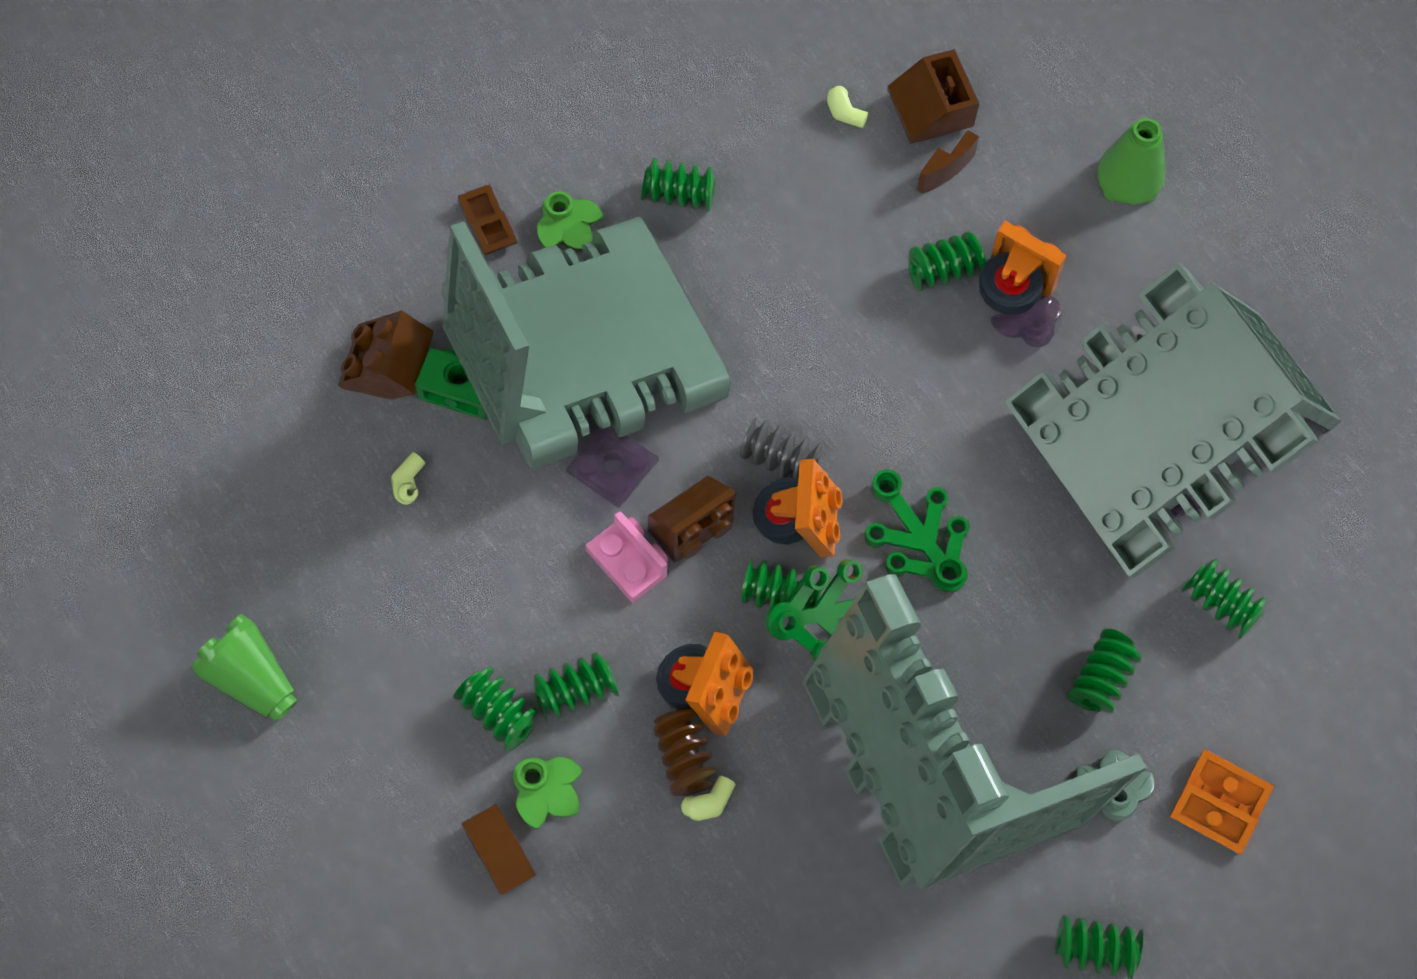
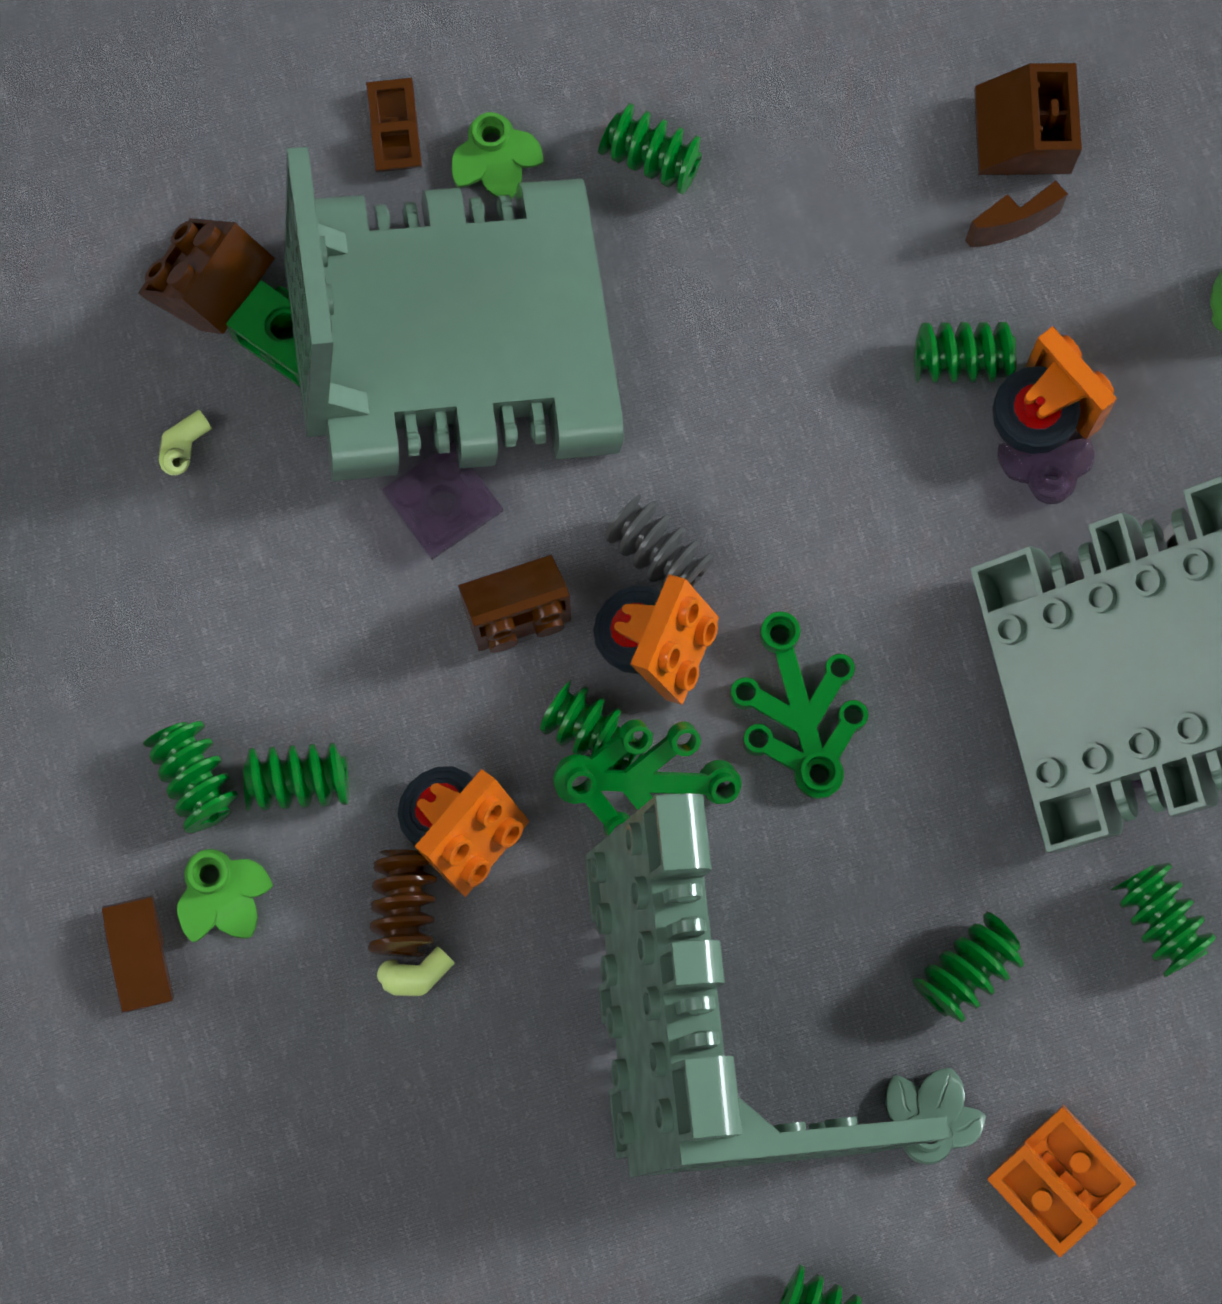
camera: 20 degrees right, 10 degrees up
bright pink bracket [585,511,668,604] -> none
yellowish green arm [827,86,868,128] -> none

